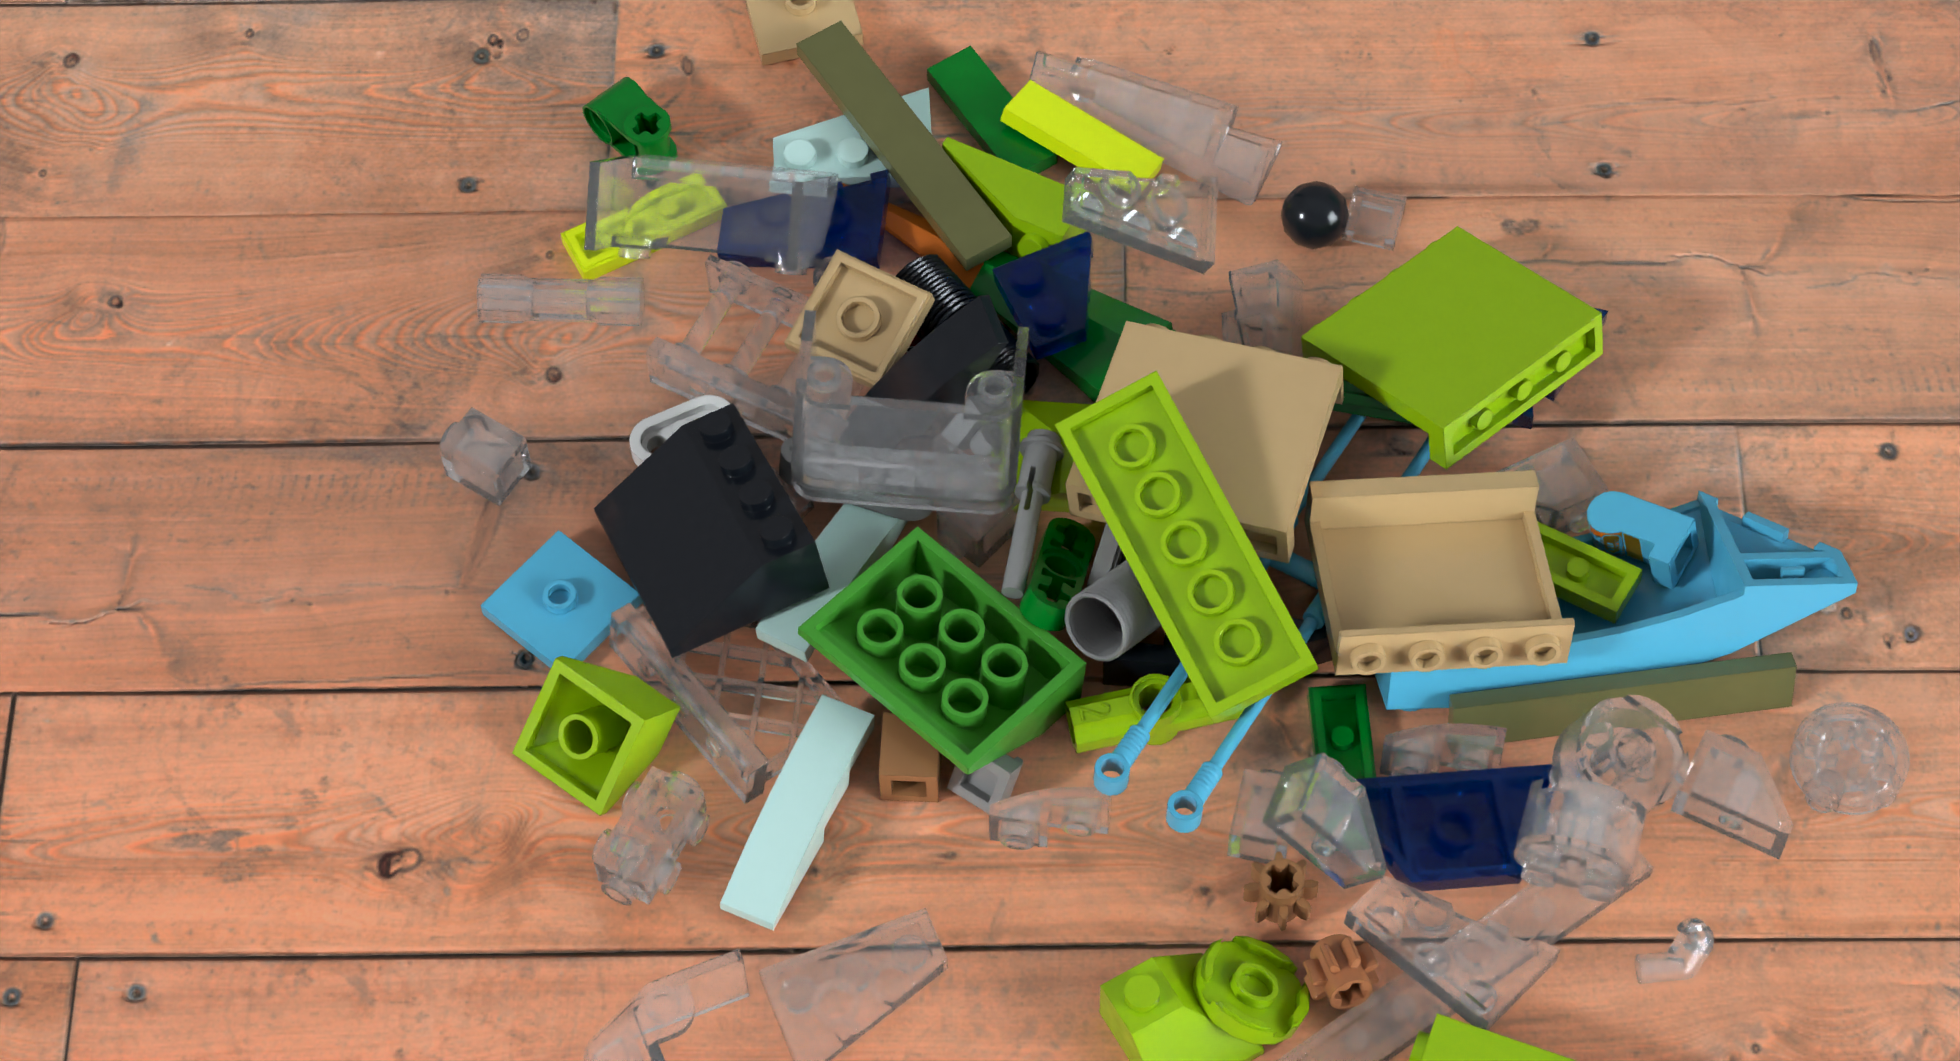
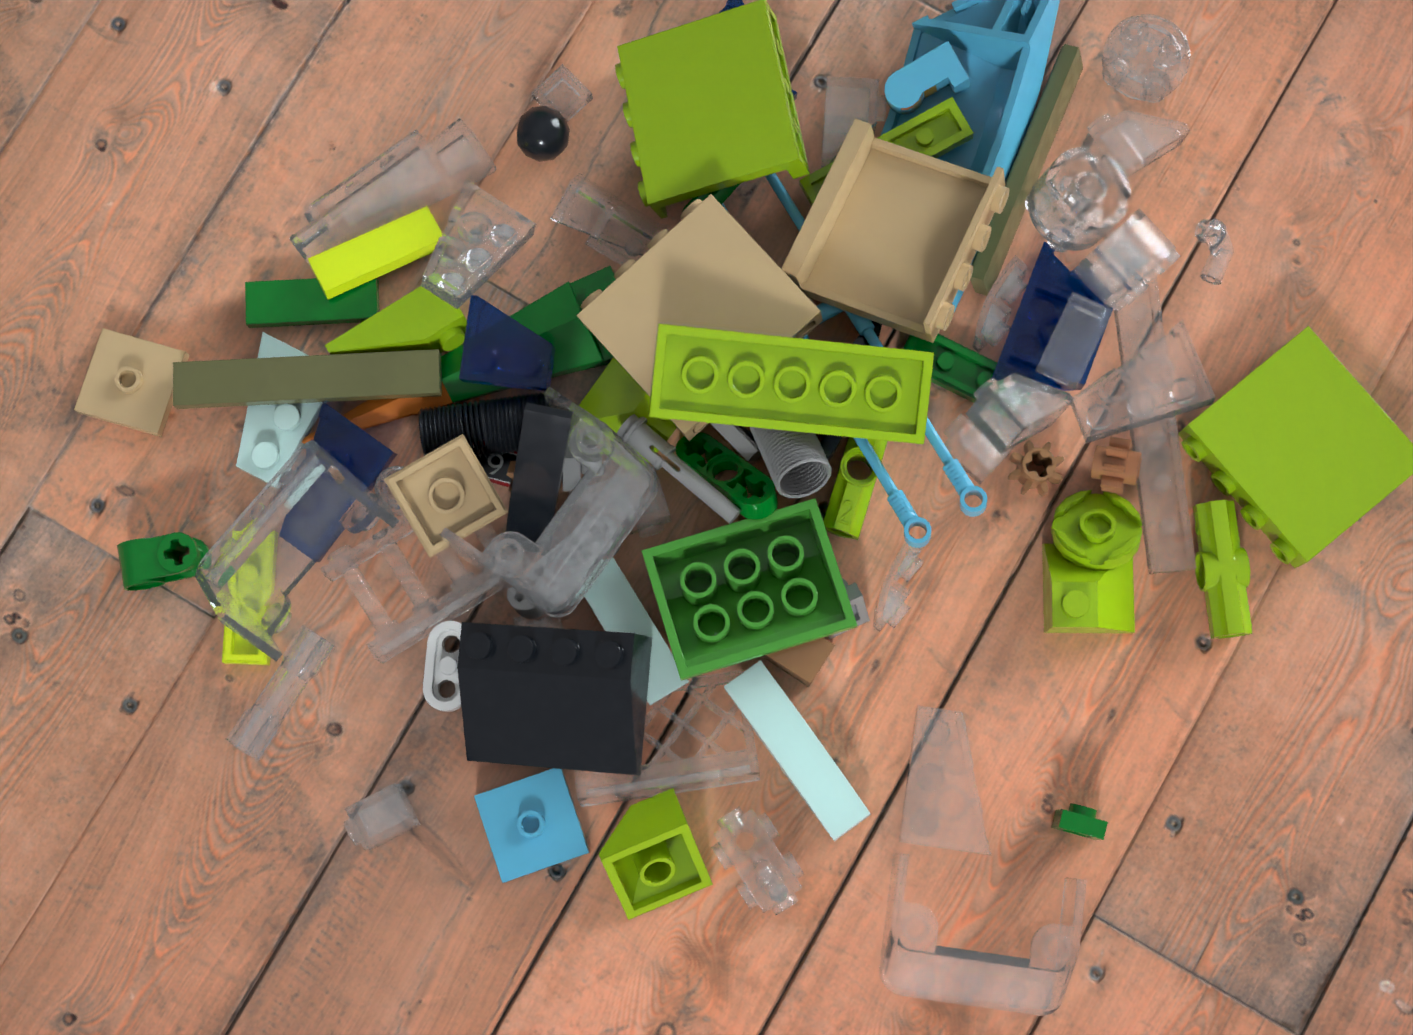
camera: 60 degrees left, 20 degrees up
none -> clear tile [1035,292,1113,390]

